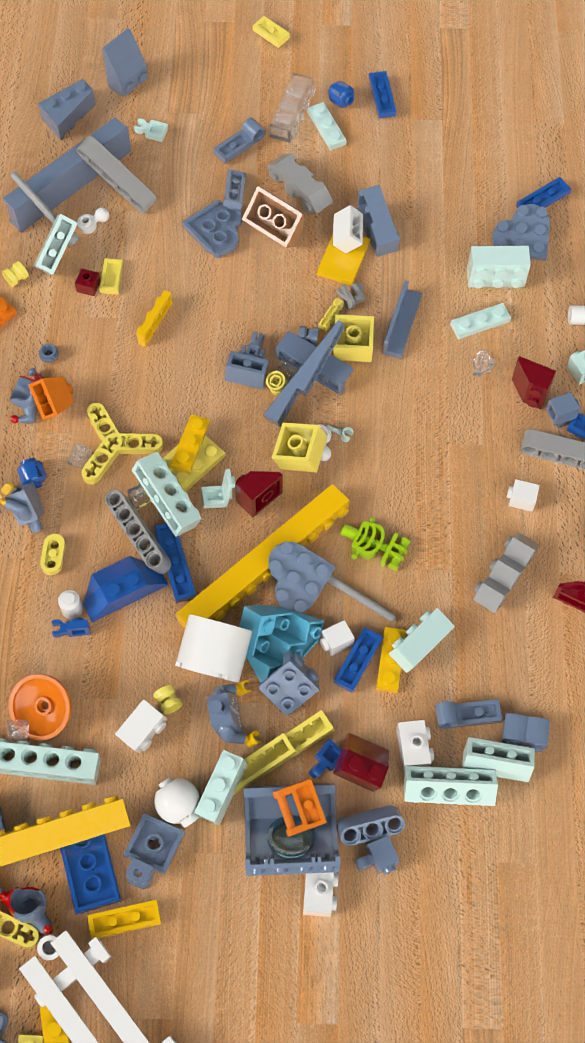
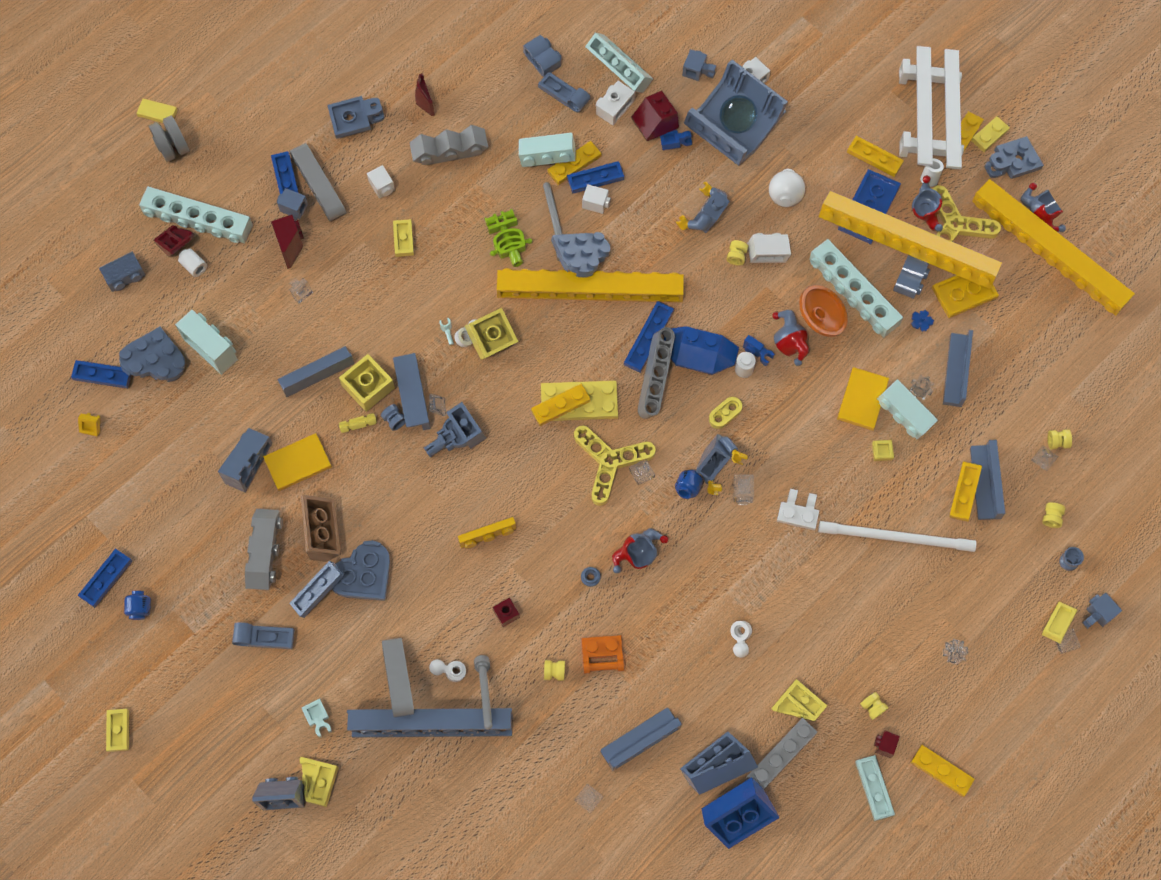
camera: 135 degrees left, 5 degrees up
clear slope [7,720,29,743] -> none
orange torso [28,376,73,420] -> none
light aqua brick [33,214,78,275] -> none
sand blue wedge [38,79,96,140] -> none
light yellow tile [99,258,124,295] -> none
sand blue plate [123,813,185,890] -> none
clear tile [127,483,152,510] -> none
light aqua brick [132,452,202,537] -> none
white brick [175,614,253,683] -> none
light aqua brick [194,750,248,826] -> none
light aqua bracket [200,469,235,508] -> none
light yellow slope [234,710,335,794] -> none
dark red slope [235,471,283,518] -> none
medium azure brick [240,605,324,683] -> none
sand blue bracket [259,649,320,715] -> none
sand blue slope [264,320,345,427] -> none
light yellow wheel [266,371,288,396] -> none
clear brick [270,73,315,143] -> none
orange plate [272,778,327,837] -> none
light aqua plate [307,102,347,151] -> none
white brick [333,205,363,253] -> none
light grey piece [336,283,366,310] -> none
sand blue beam [336,805,405,846] -> none
light aqua plate [450,303,511,340] -> none
light aqua brick [462,737,535,782] -> none
none -> yellow tile [78,413,101,436]
none -> light yellow wing [300,757,339,807]
none -> light yellow plate [393,219,414,257]
none -> piece [772,310,809,366]

